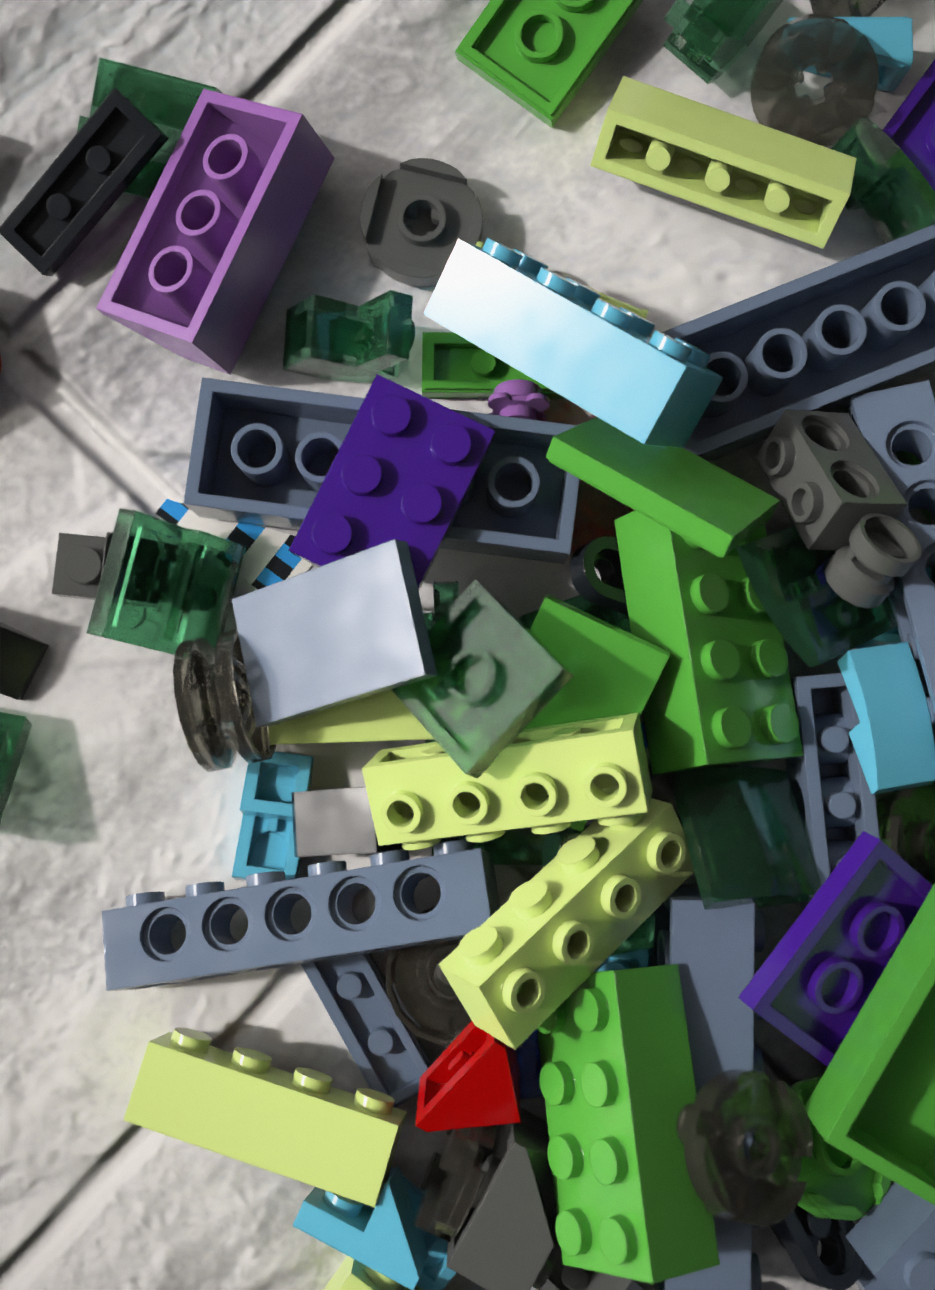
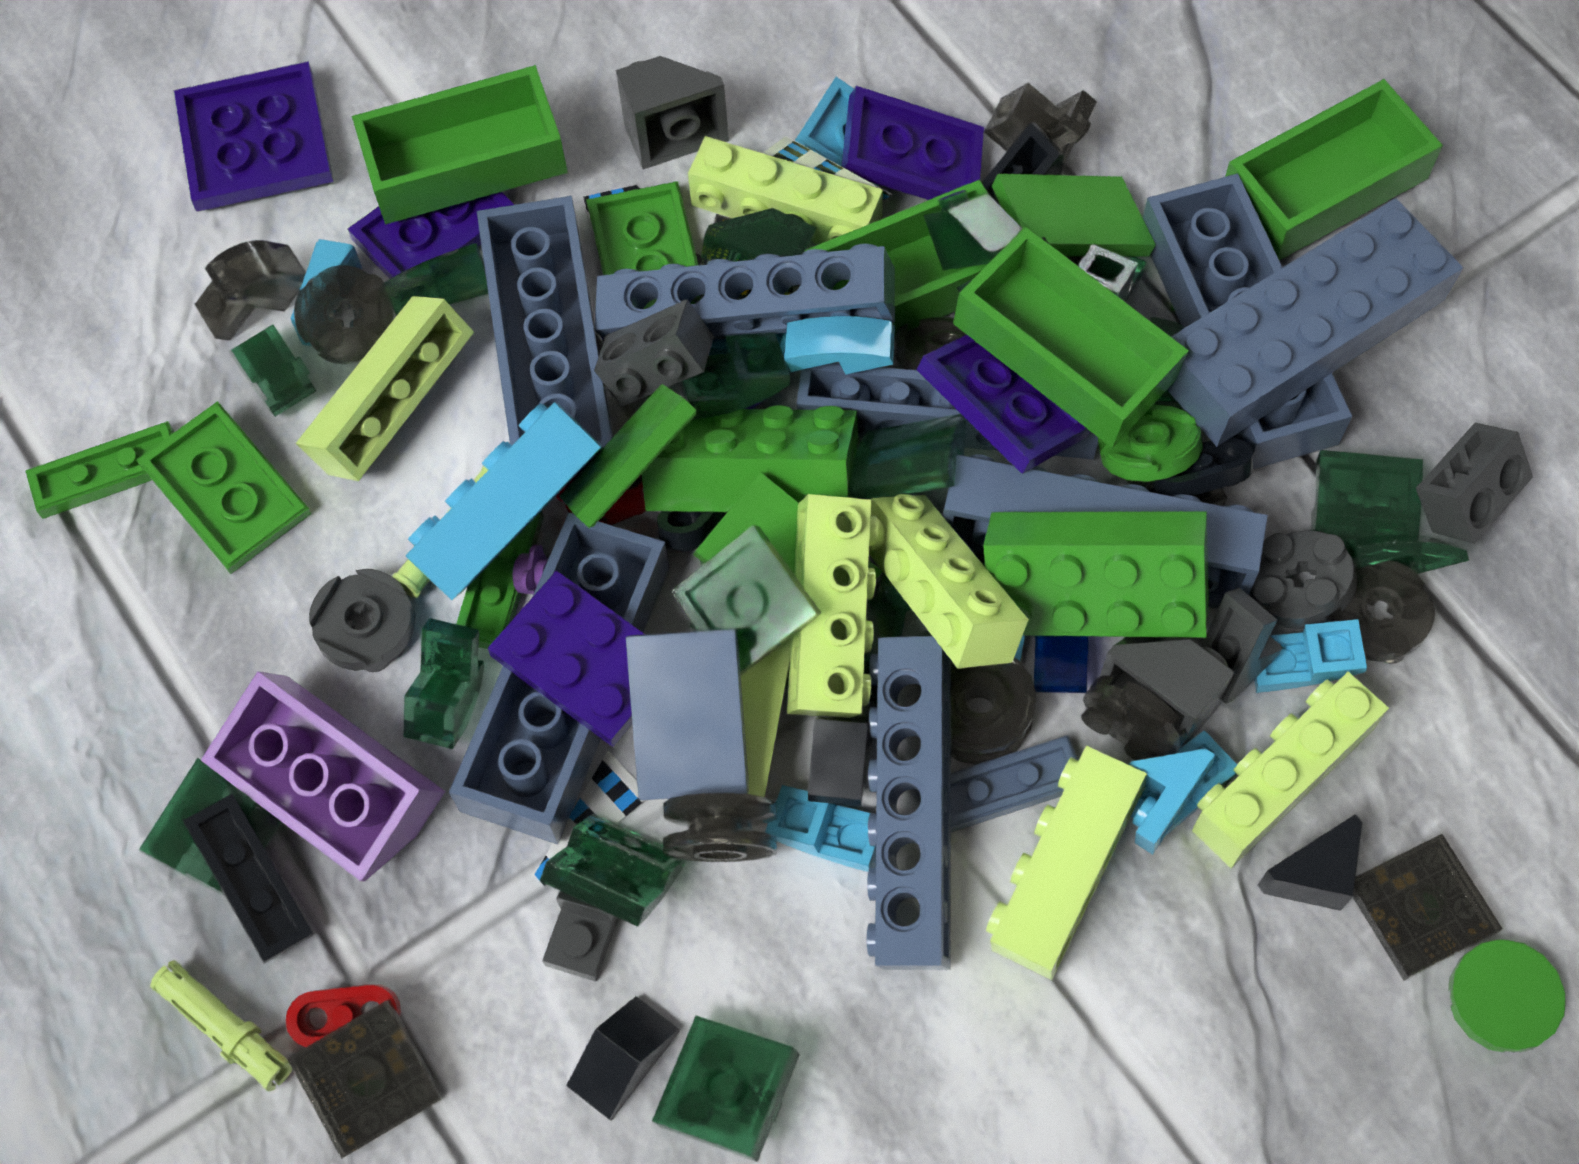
camera: 75 degrees left, 20 degrees down
red slope [415,1021,521,1132] -> none
clear smoke plate [677,1069,813,1226] -> none
dark grey wheel [824,513,922,609] -> none

